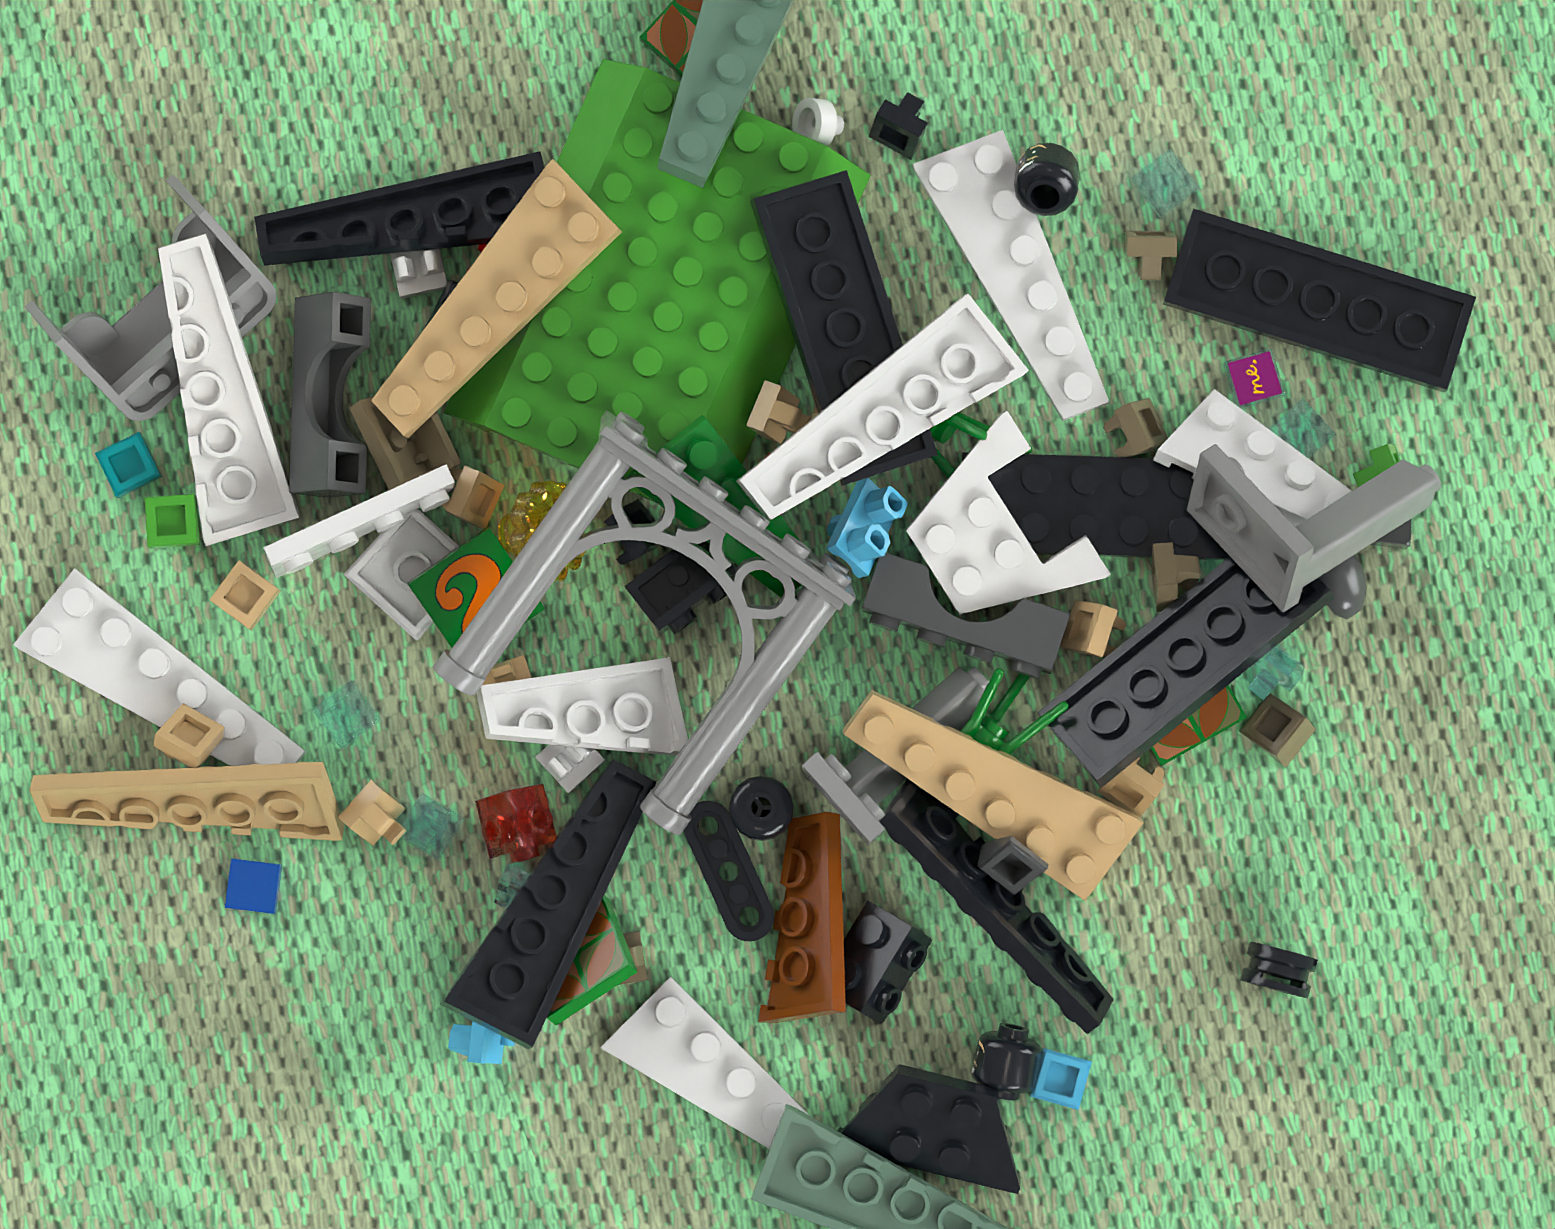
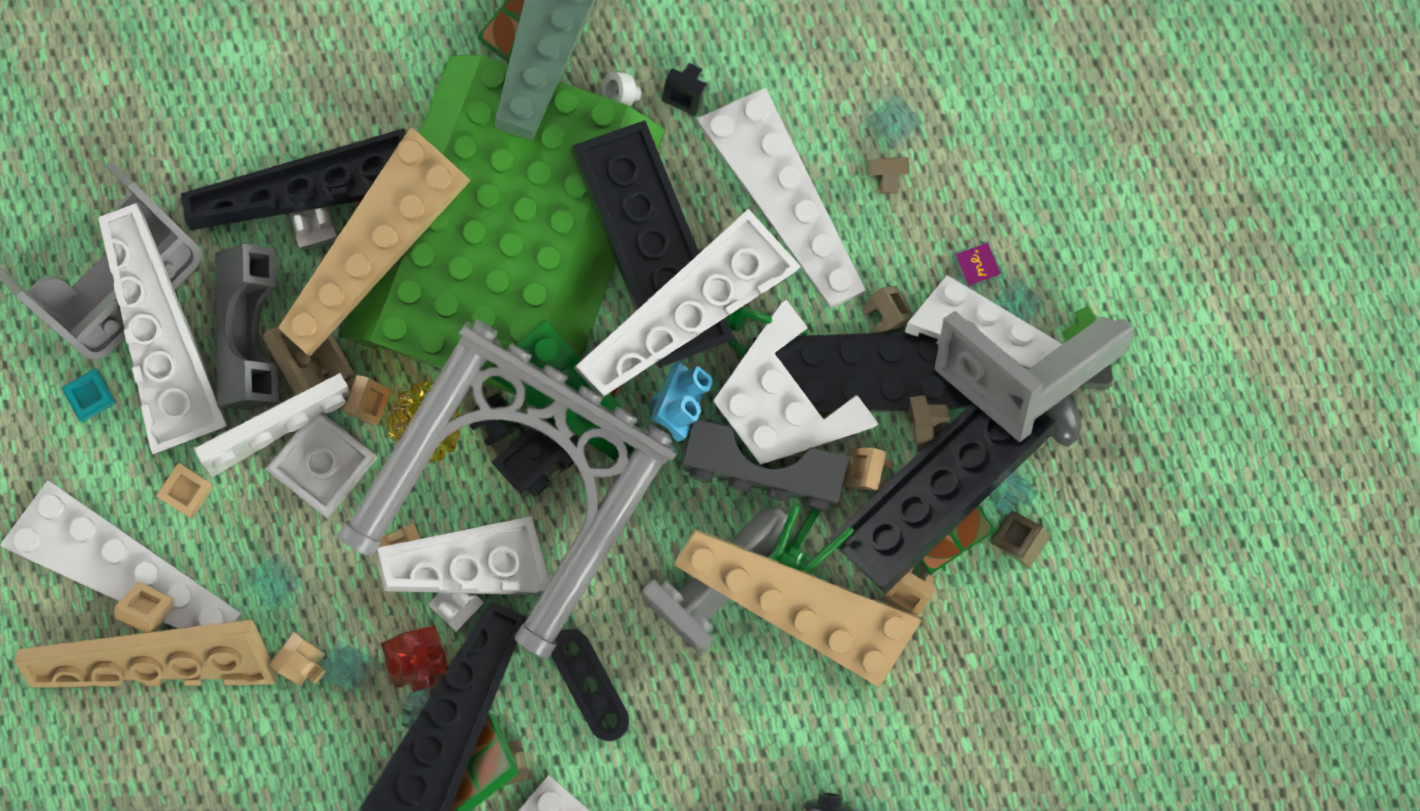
camera: 15 degrees left, 5 degrees down
bright green tile [145,494,200,549] -> none
blue tile [225,858,282,914] -> none
tile [407,527,545,648] -> none
black head [729,775,794,841] -> none
tan tile [746,380,812,444] -> none
dark orange wing [758,812,846,1023] -> none
black bracket [844,900,932,1024] -> none
black wing [879,778,1114,1034] -> none
dark grey slope [977,836,1048,895] -> none
black head [1014,143,1080,216] -> none
black plate [1163,208,1476,393] -> none
black wheel [1240,942,1318,998] -> none

